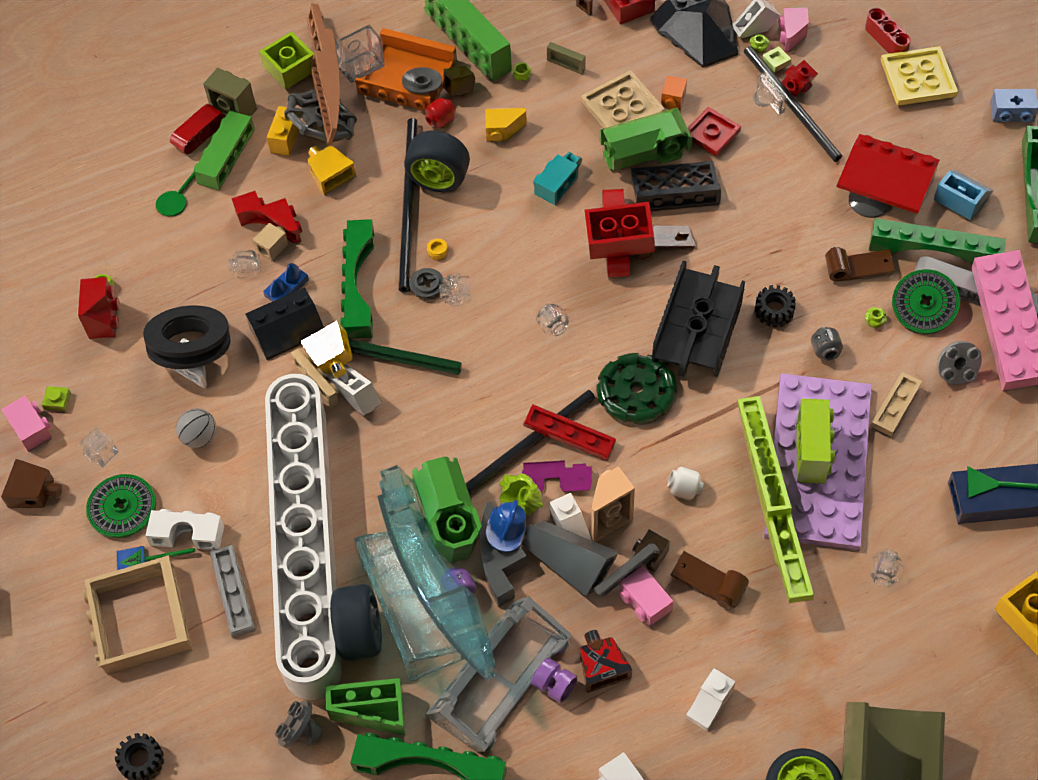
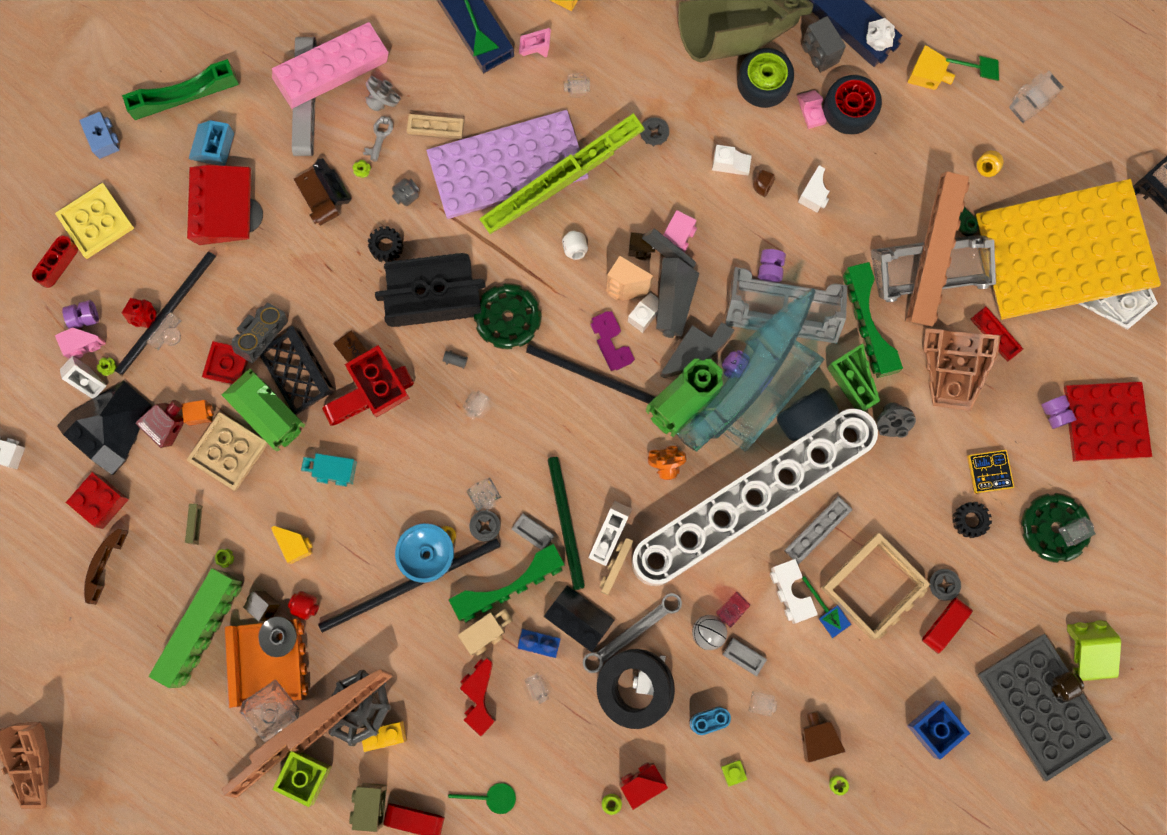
camera: 120 degrees left, 20 degrees up
bright pink brick [1,396,52,451] -> none
piece [86,474,156,538] -> none
bright green brick [193,110,255,190] -> none
tan brick [253,223,288,262] -> none
torso [301,321,353,378] -> none
yellow torso [307,146,356,195] -> none
black wheel [404,130,470,192] -> none
blue piece [485,500,526,552] -> none
lime hair [499,473,543,517] -> none
red tile [523,404,616,461] -> none
torso [580,630,632,693] -> none
reddish brown door [670,551,749,609] -> none
yellowish green plate [762,47,791,73] -> none
lime brick [796,398,835,484] -> none
green arch [869,218,1006,265] -> none
piece [892,269,960,334] -> none
none -> medium lavender wheel [62,300,99,329]
none -> dark red torso [136,400,184,448]
none -> dark grey piece [231,303,288,364]
none -> black hinge [313,158,351,205]
none -> light grey piece [363,116,393,162]
none -> dark azure dish [395,524,454,583]
none -> dark grey pin [443,350,468,369]
none -> tan brick [458,609,513,656]
none -> light grey tile [512,513,554,550]
none -> bright pink slope [519,28,551,57]
none -> light grey piece [583,593,682,673]
none -> dark grey gear [640,118,669,147]
none -> orange plate [648,446,687,480]
none -> dark azure brick [689,707,731,735]
none -> clear pink slope [716,591,750,628]
none -> light grey tile [722,638,767,676]
none -> reddish brown piece [753,170,775,198]
none -> red beam [922,597,973,654]
none -> dark grey gear [929,569,961,601]

